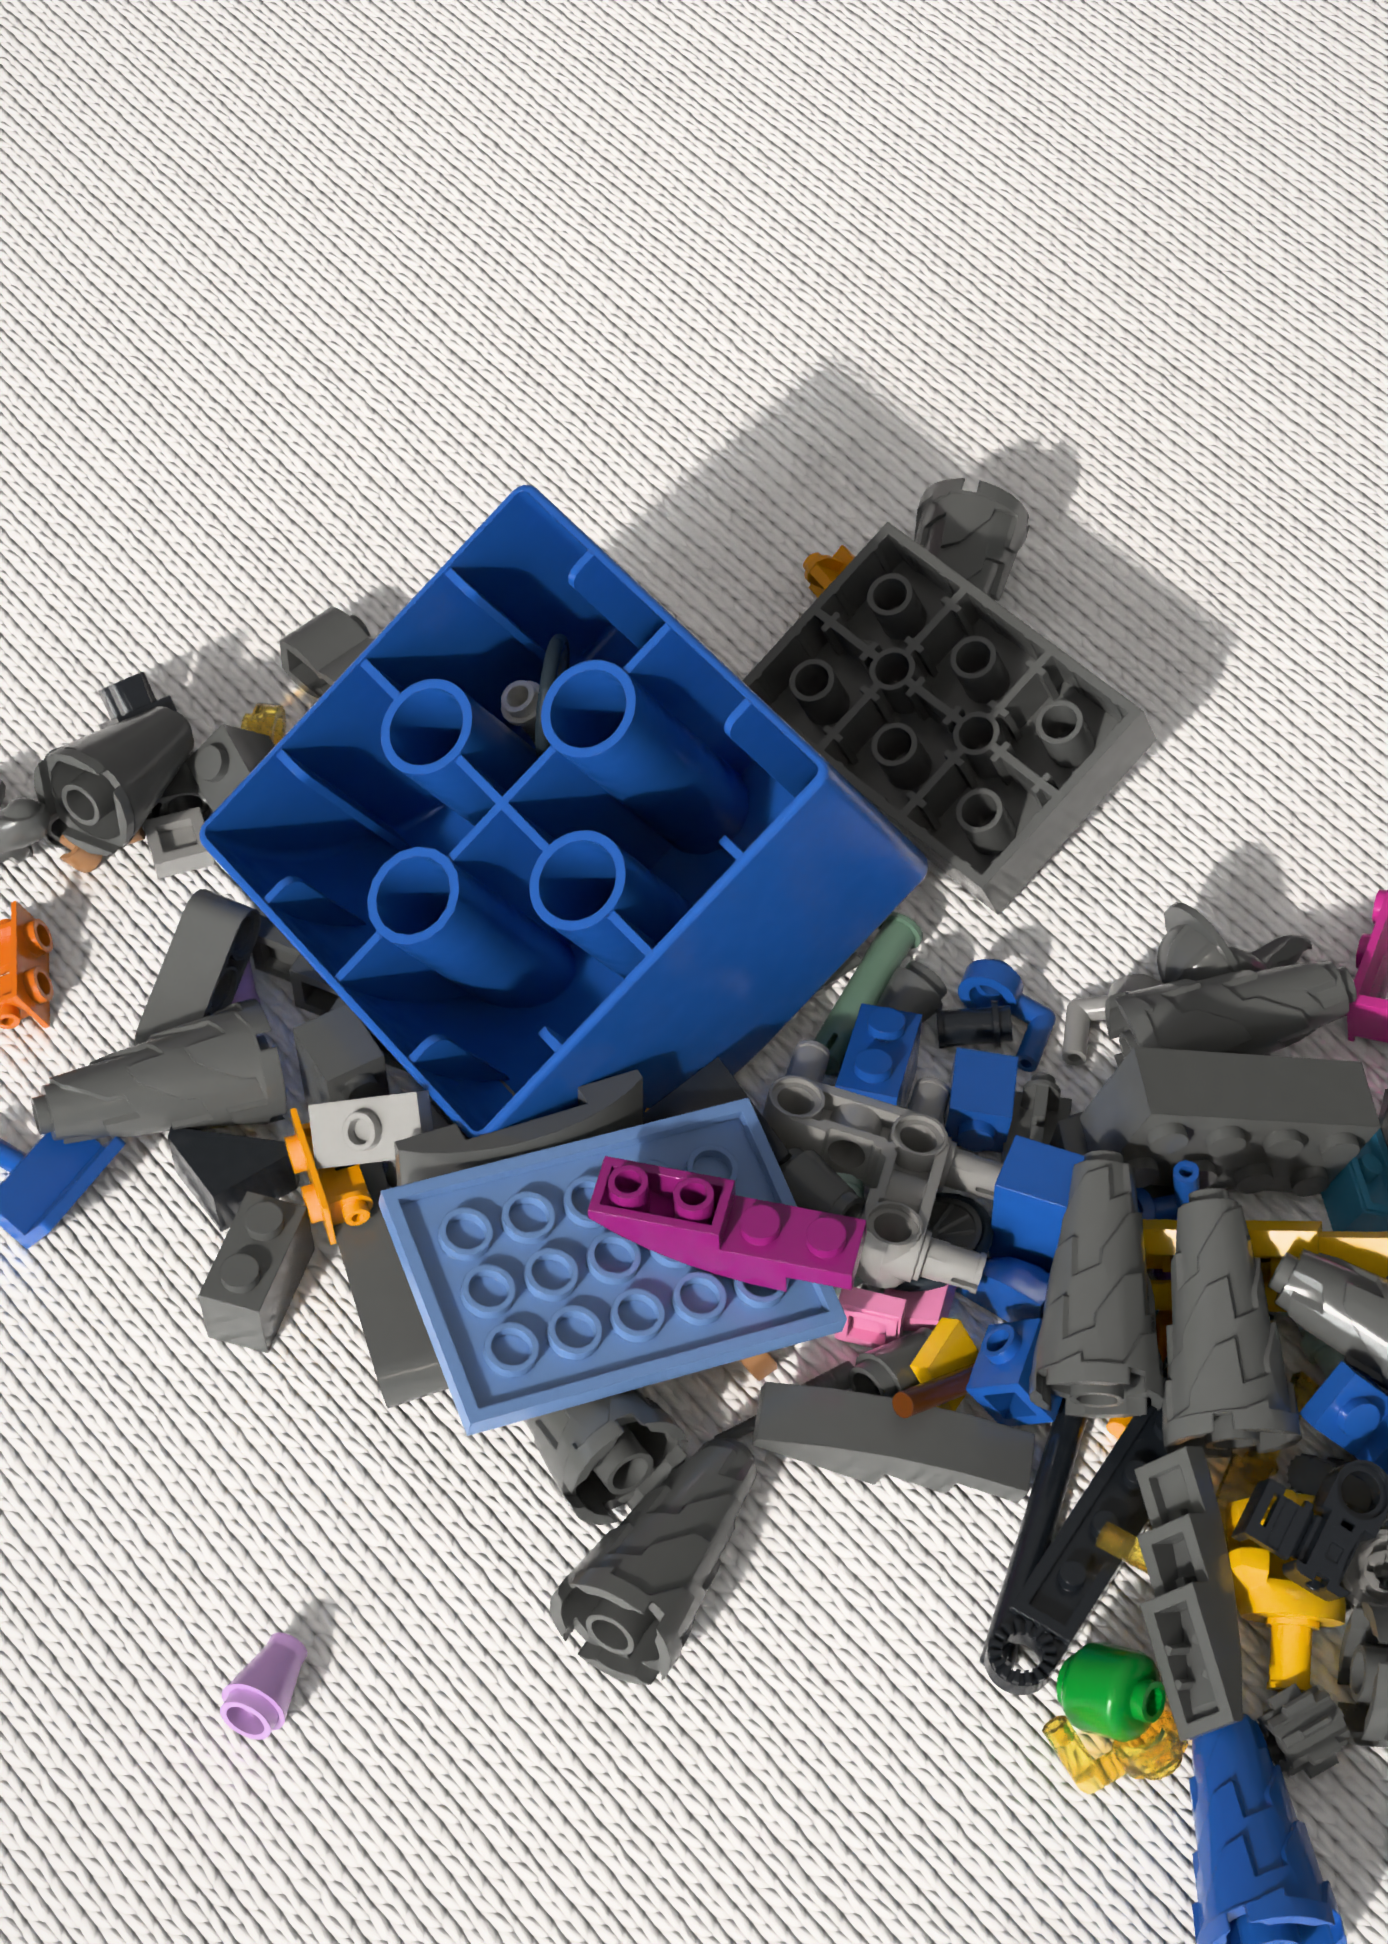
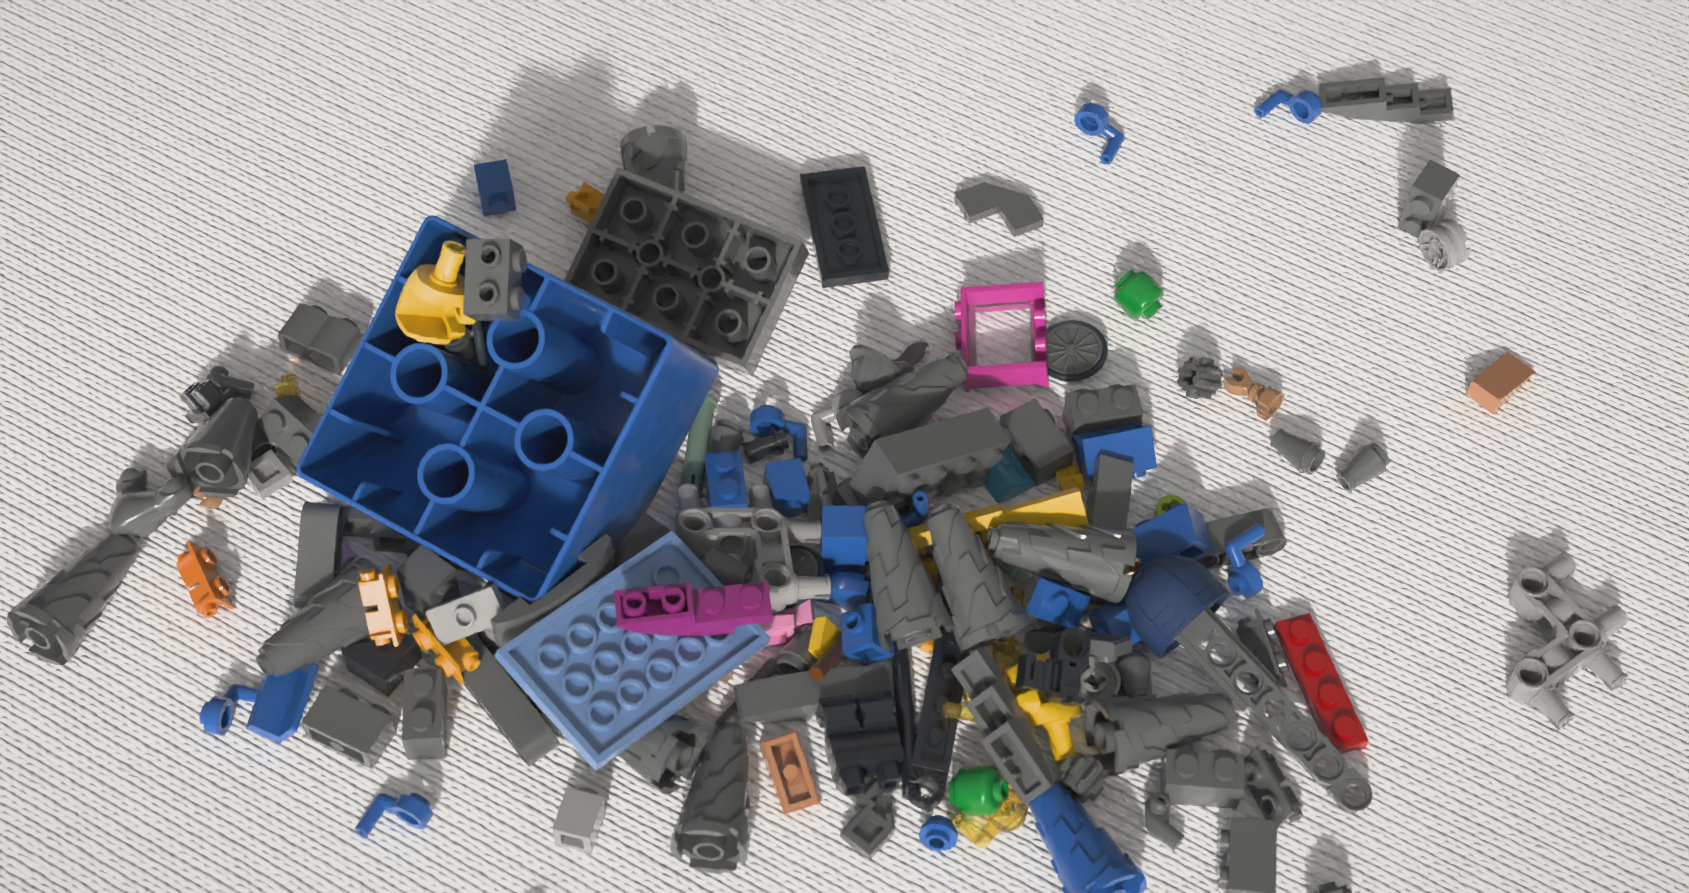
camera: 25 degrees left, 5 degrees up
none -> dark grey arm [206,366,255,400]
none -> dark grey brick [301,685,396,770]
none -> blue plate [354,792,433,837]
none -> light orange hinge [358,563,408,647]
none -> yellow piece [396,241,476,345]
none -> dark grey brick [463,238,527,321]
none -> blue brick [474,159,516,216]
none -> light grey brick [552,787,606,854]
none -> nougat slope [759,730,821,815]
none -> black plate [800,166,889,288]
none -> black hips [815,690,904,796]
none -> dark grey tile [835,775,895,861]
none -> blue plate [919,815,958,851]

